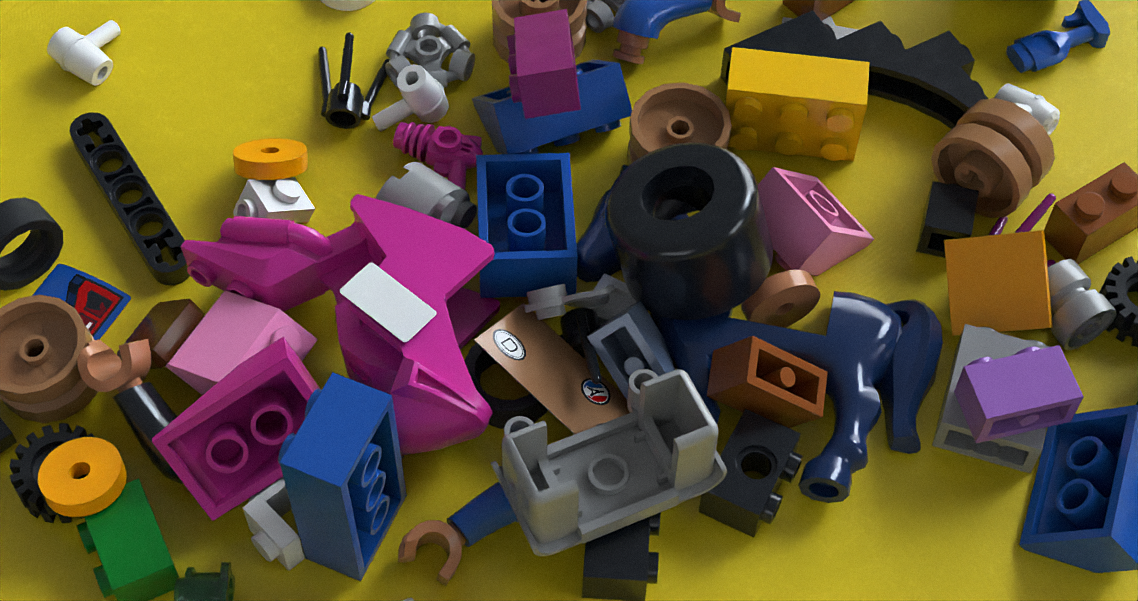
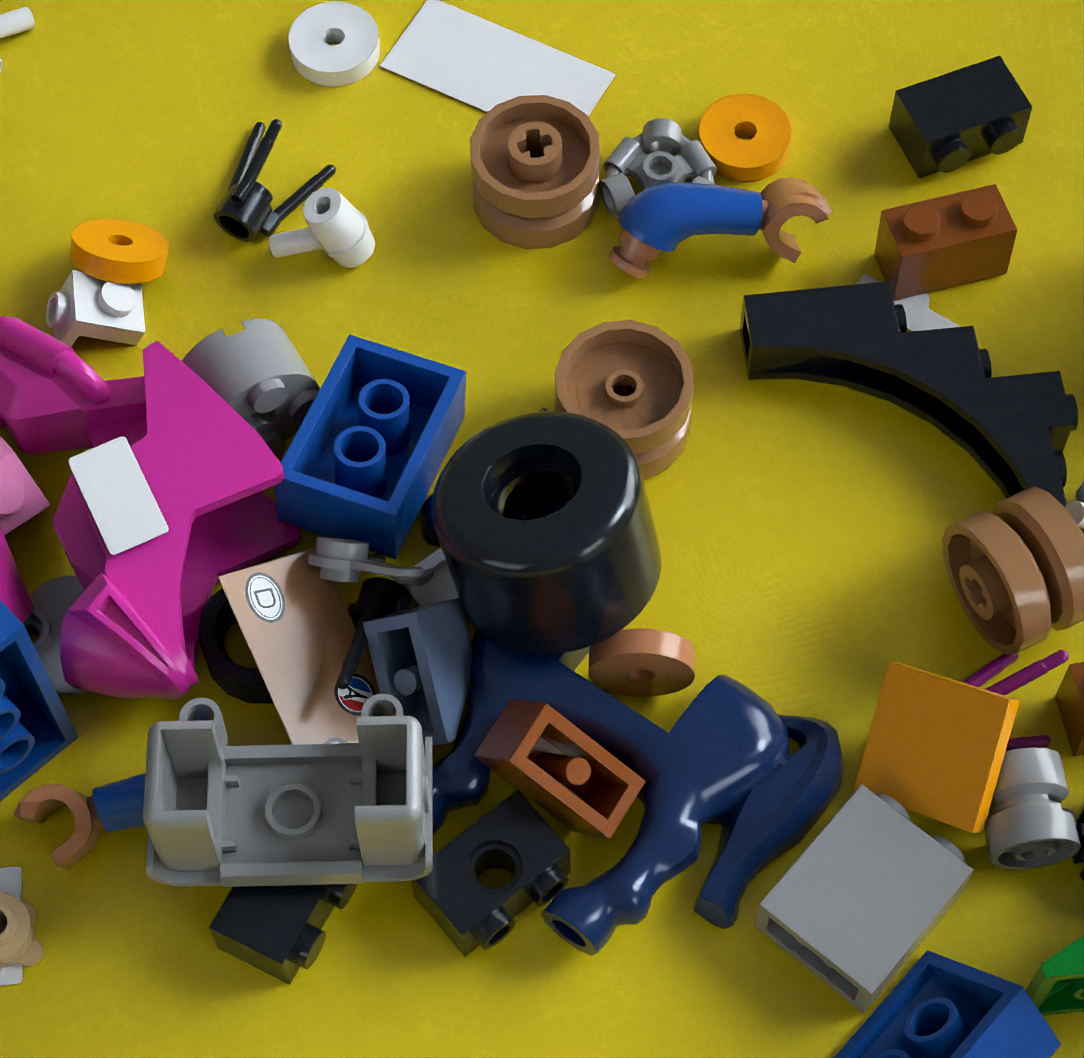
camera: 25 degrees right, 5 degrees up
light grey piece [385,13,475,88] -> none
dark pink piece [393,122,483,190] -> none
blue slope [472,59,632,154] -> none
magenta brick [507,9,581,119] -> none
yellow brick [725,47,870,161] -> none
bright pink slope [758,167,874,276] -> none
black brick [916,181,979,258] -> none
medium lavender brick [954,345,1084,443] -> none

